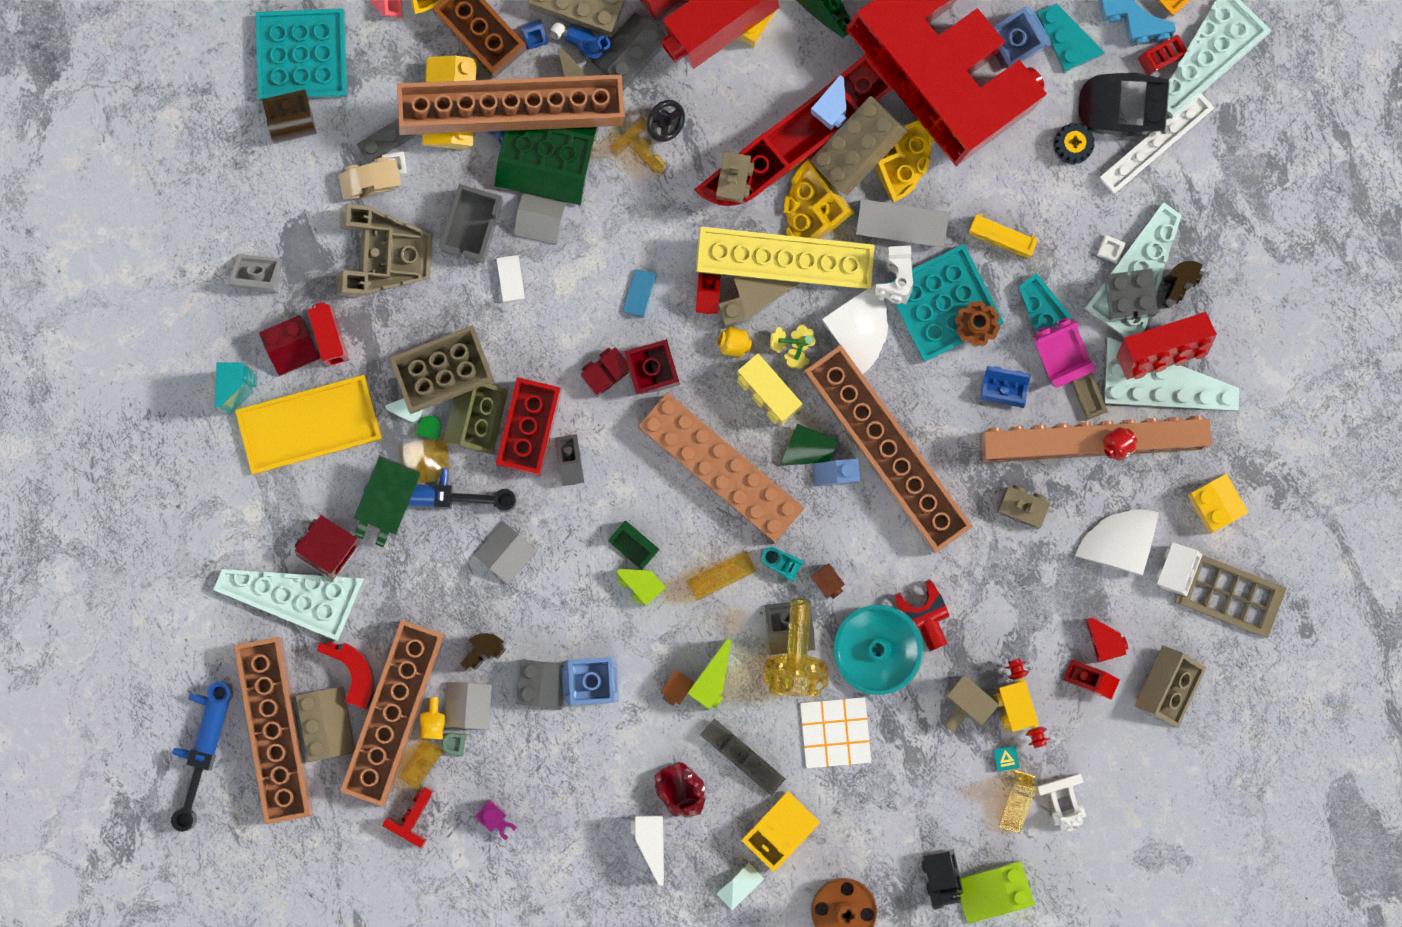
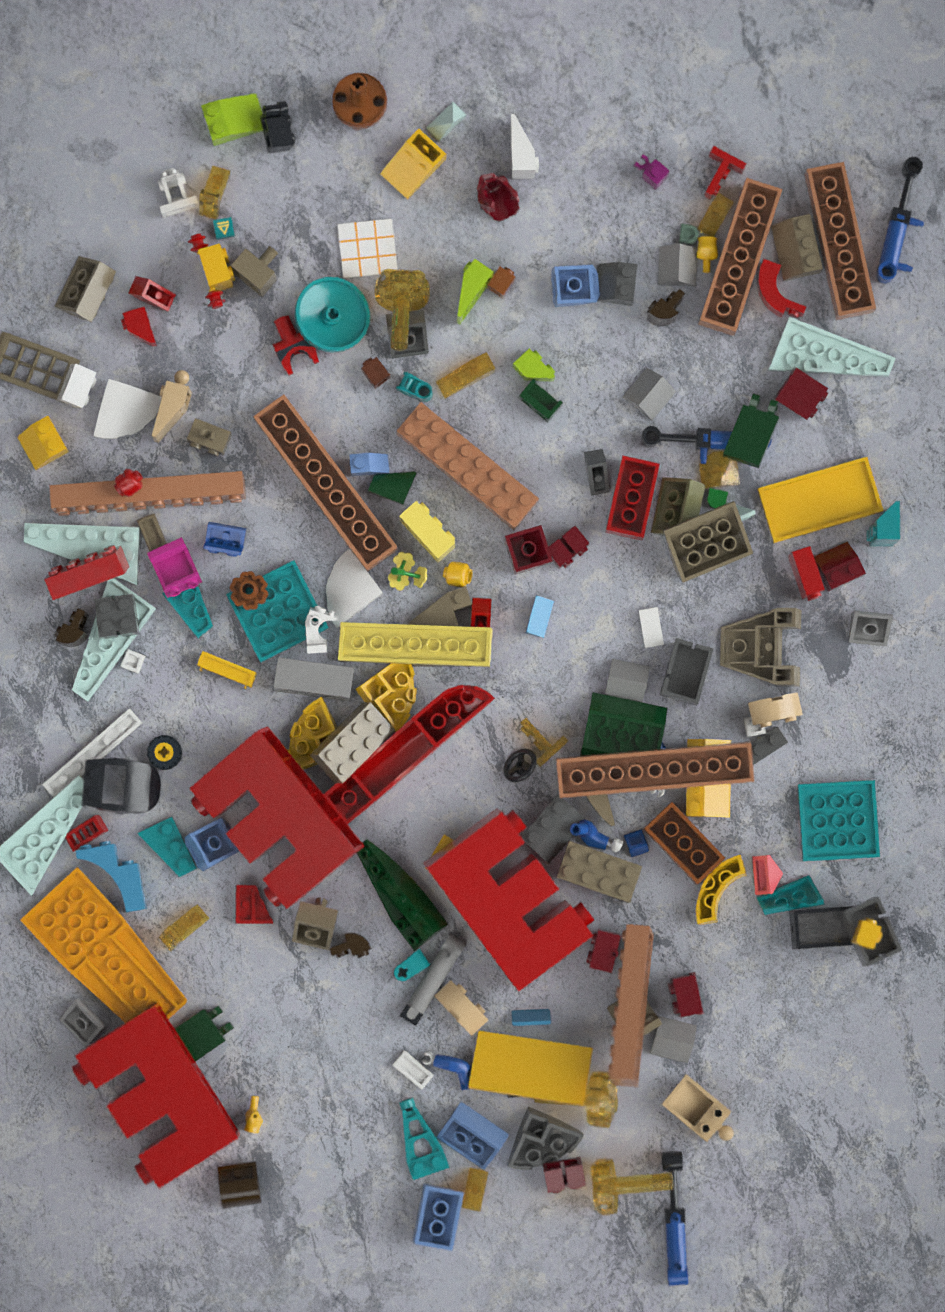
camera: 175 degrees right, 0 degrees up
dark brown brick [262,89,317,144] -> none
clear smoke slope [700,718,786,796] -> none
dark tan brick [716,151,754,204] -> none
light blue slope [811,75,846,130] -> none
none -> tan slope [152,370,192,443]

